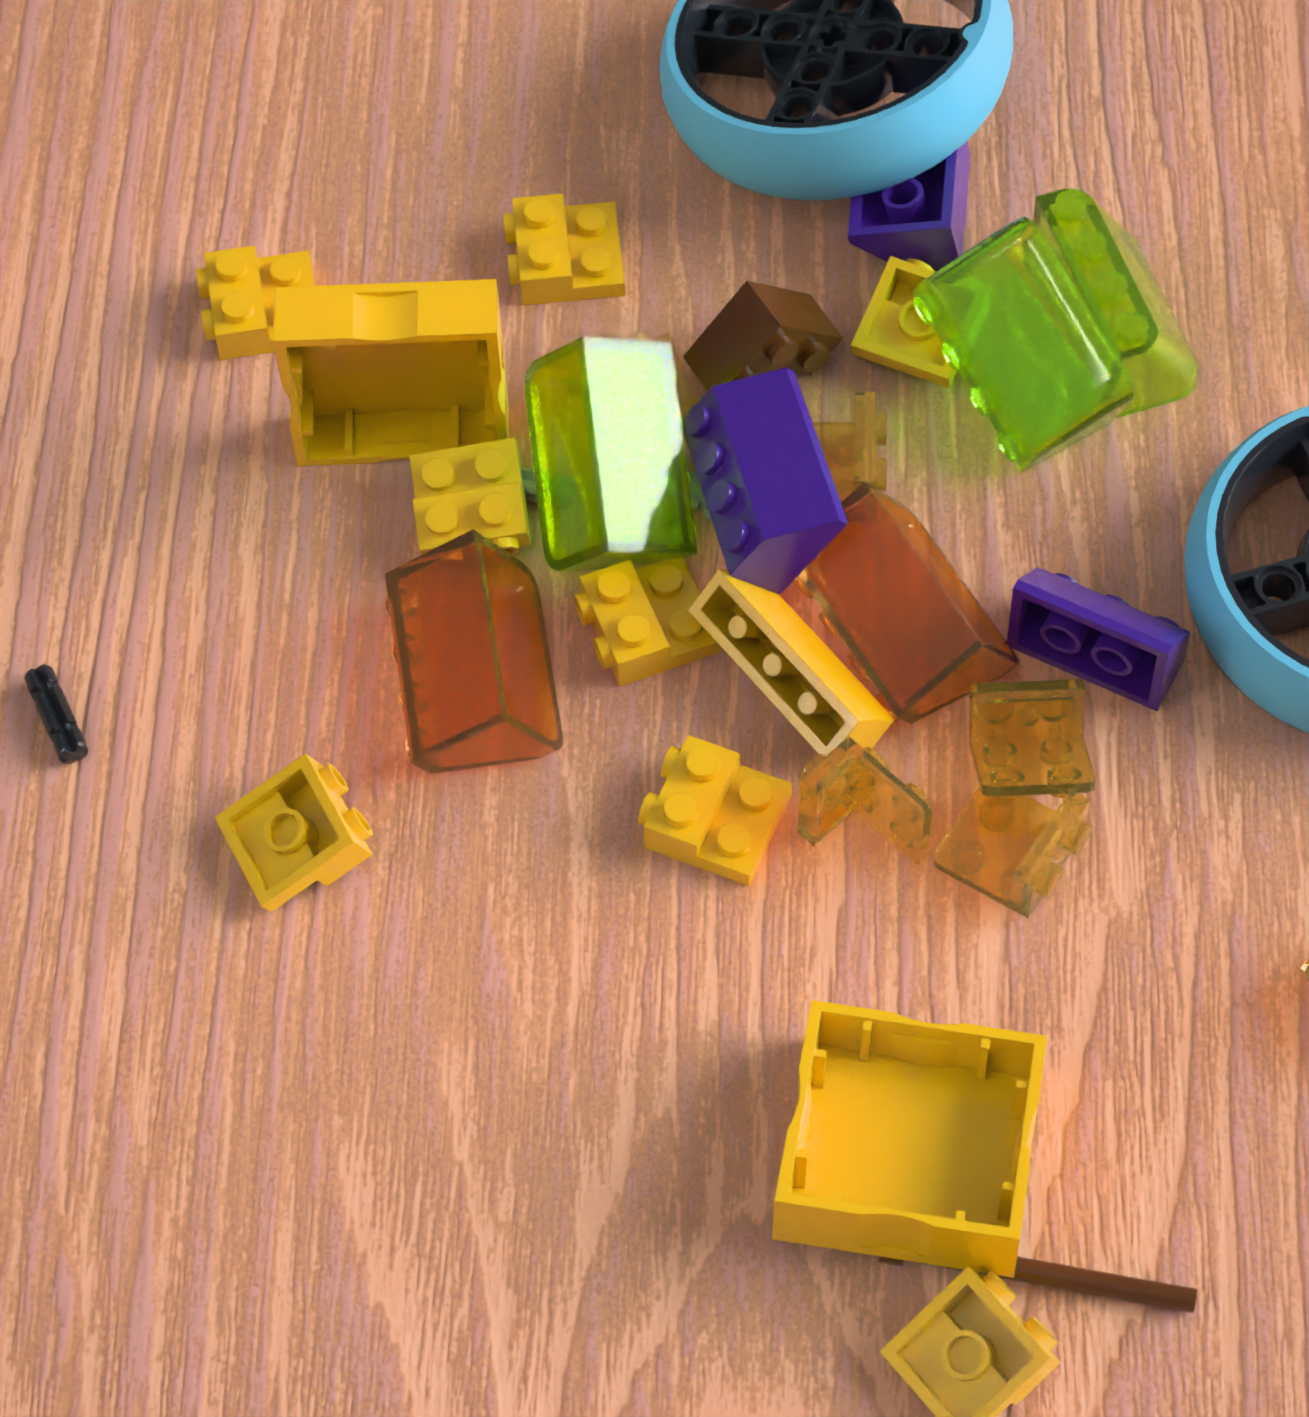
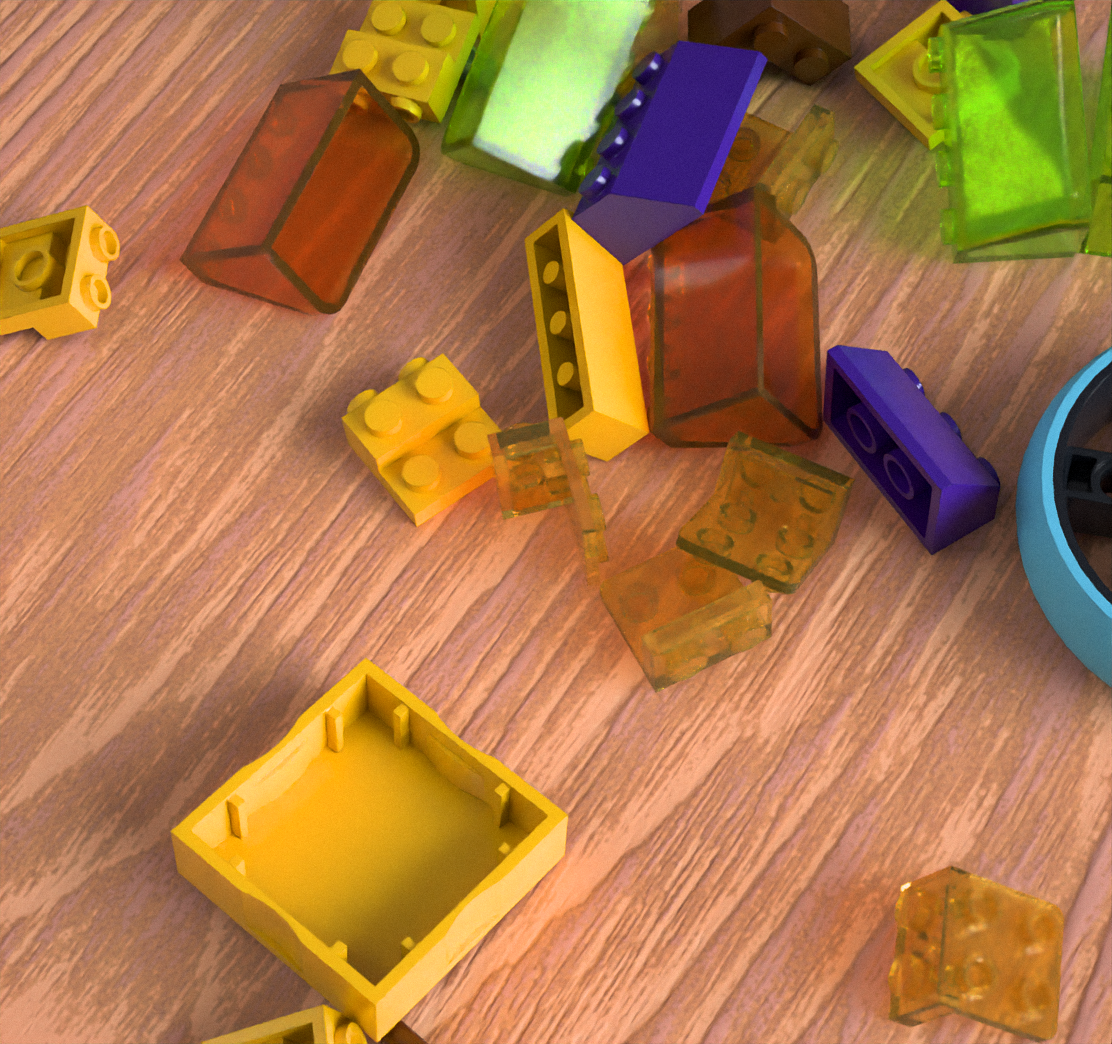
camera: 35 degrees right, 0 degrees up
yellow plate [573,554,722,687] -> none

